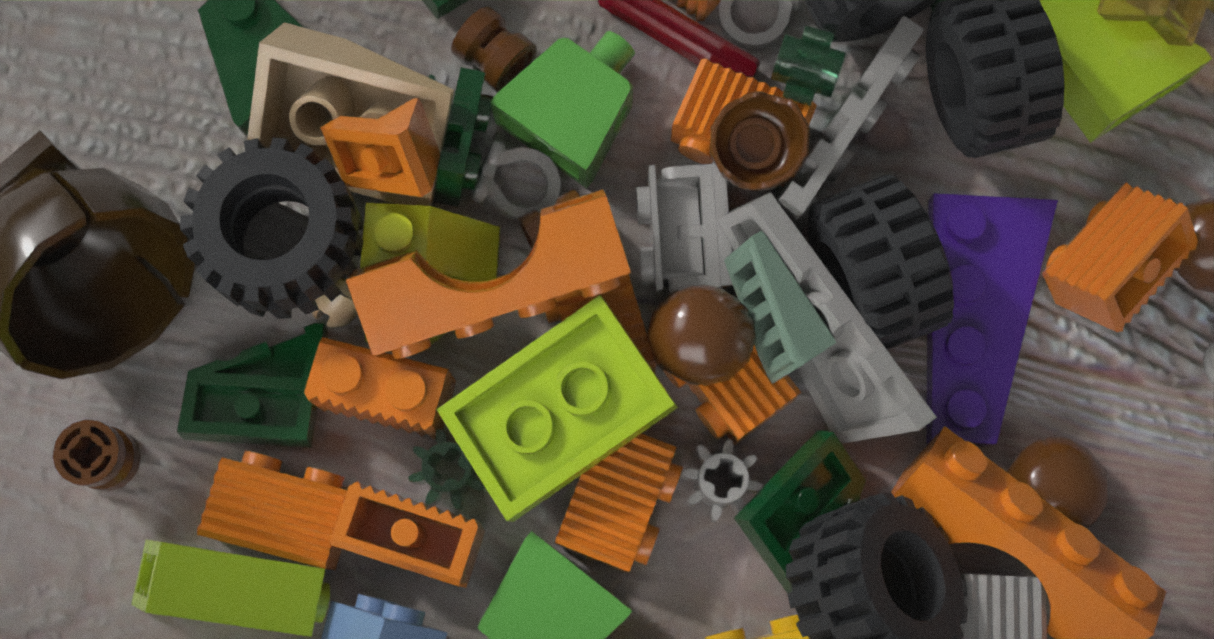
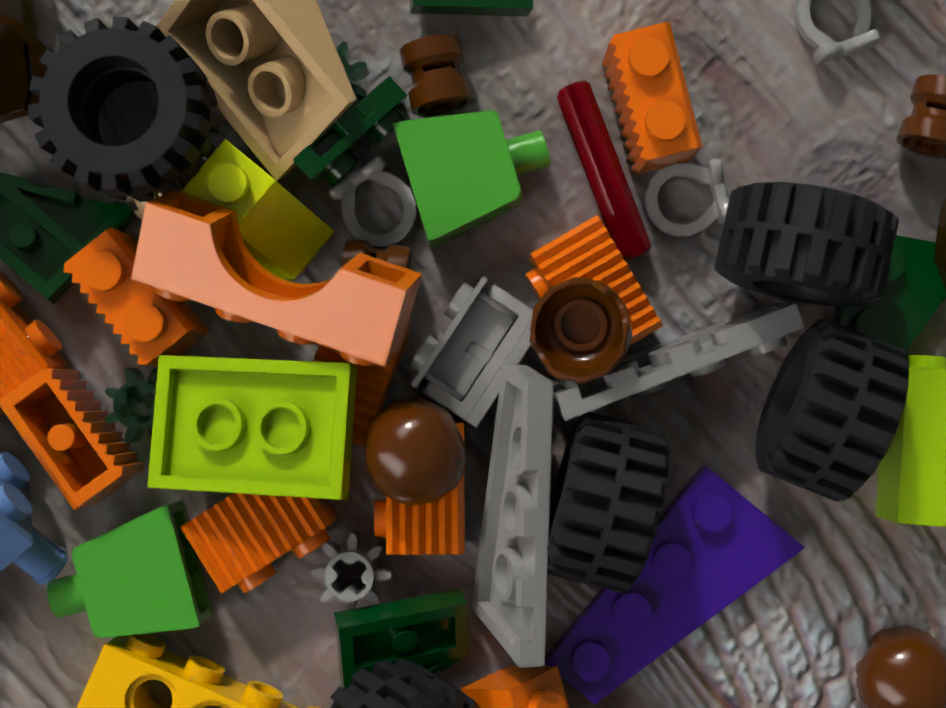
camera: 40 degrees right, 10 degrees up
orange slope [320,98,440,197] -> none
sand green slope [724,230,837,384] -> none
clear green gear [770,25,846,106] -> none
orange brick [1042,182,1198,332] -> none

